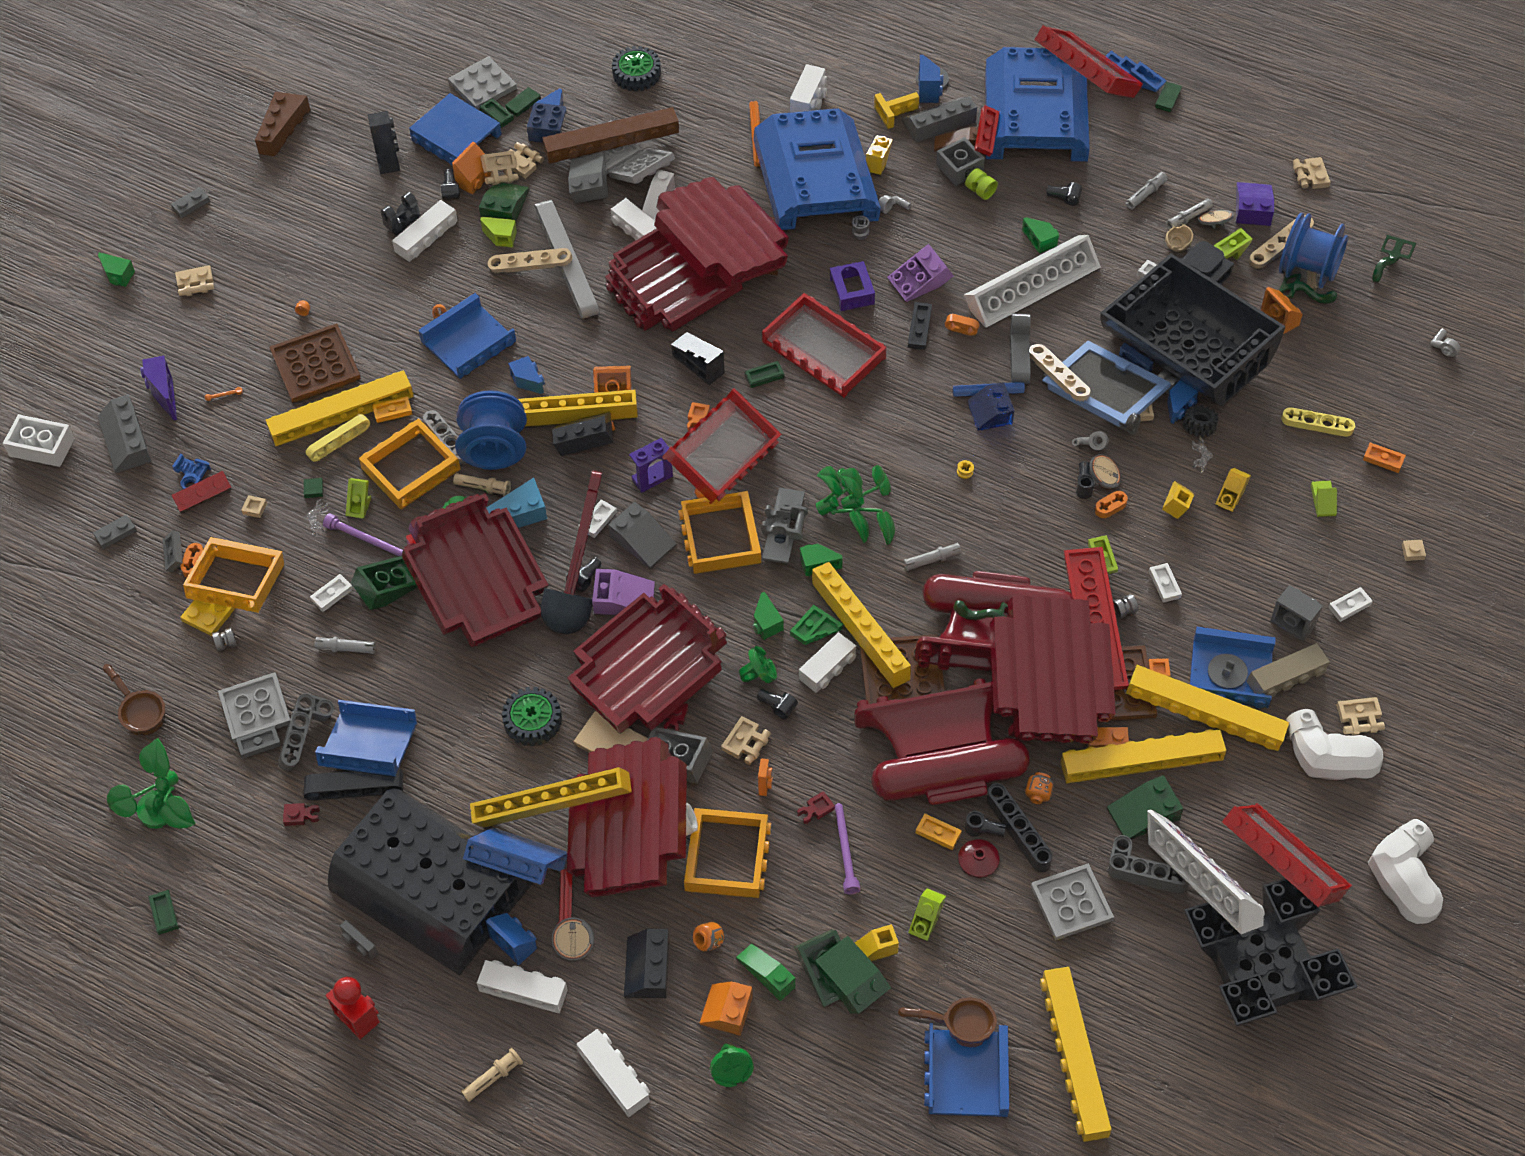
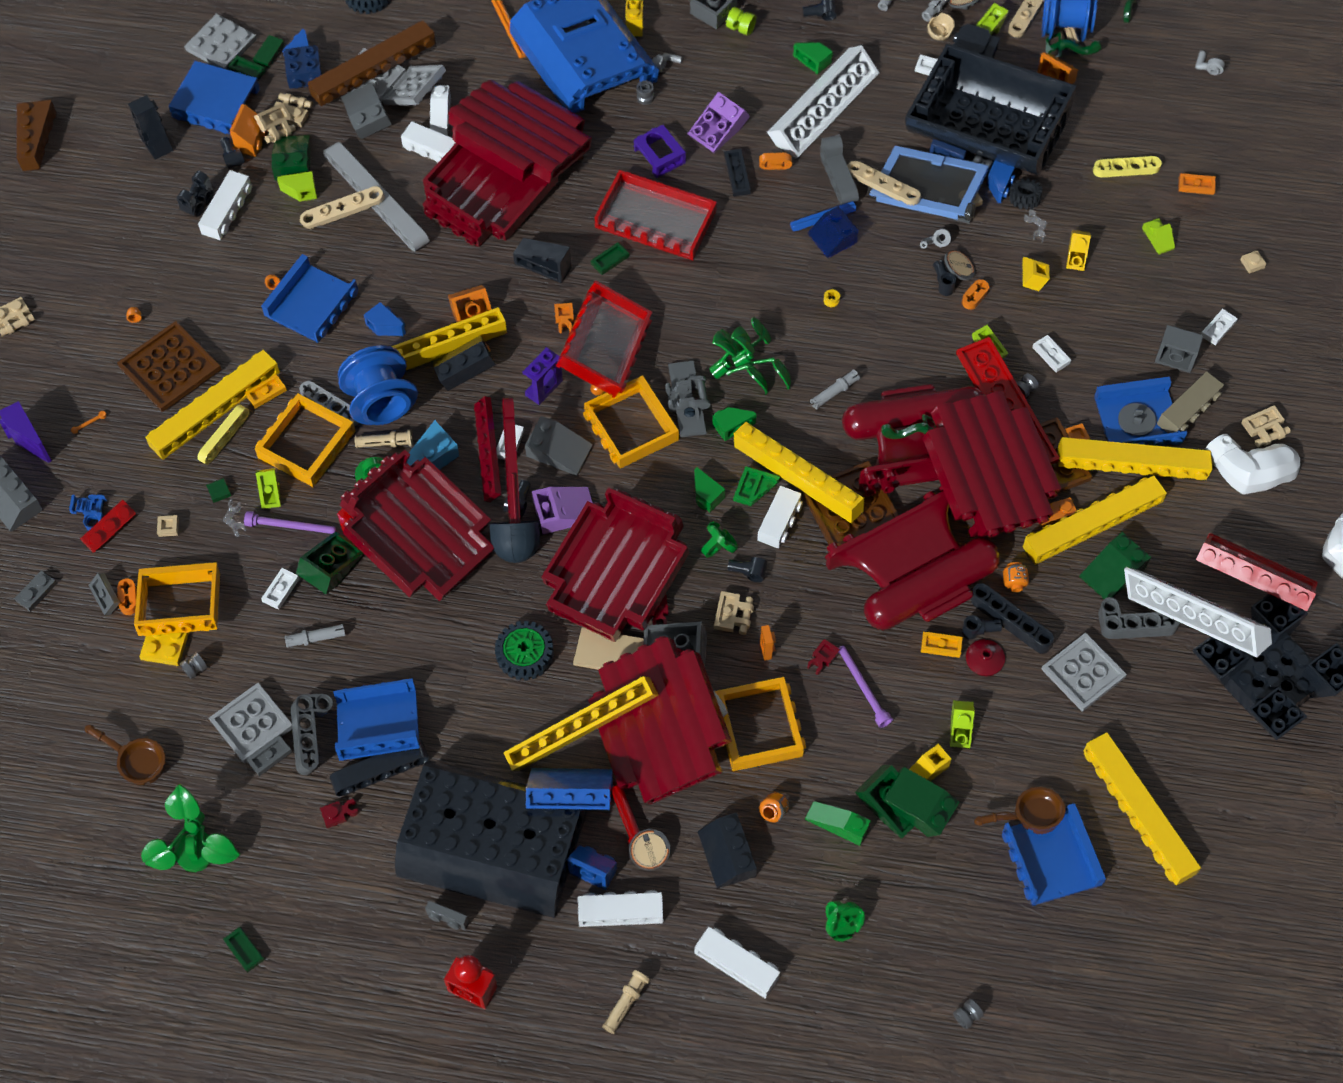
camera: 20 degrees left, 5 degrees up
orange slope [700,981,753,1036] -> none
none -> dark red plate [474,396,501,502]

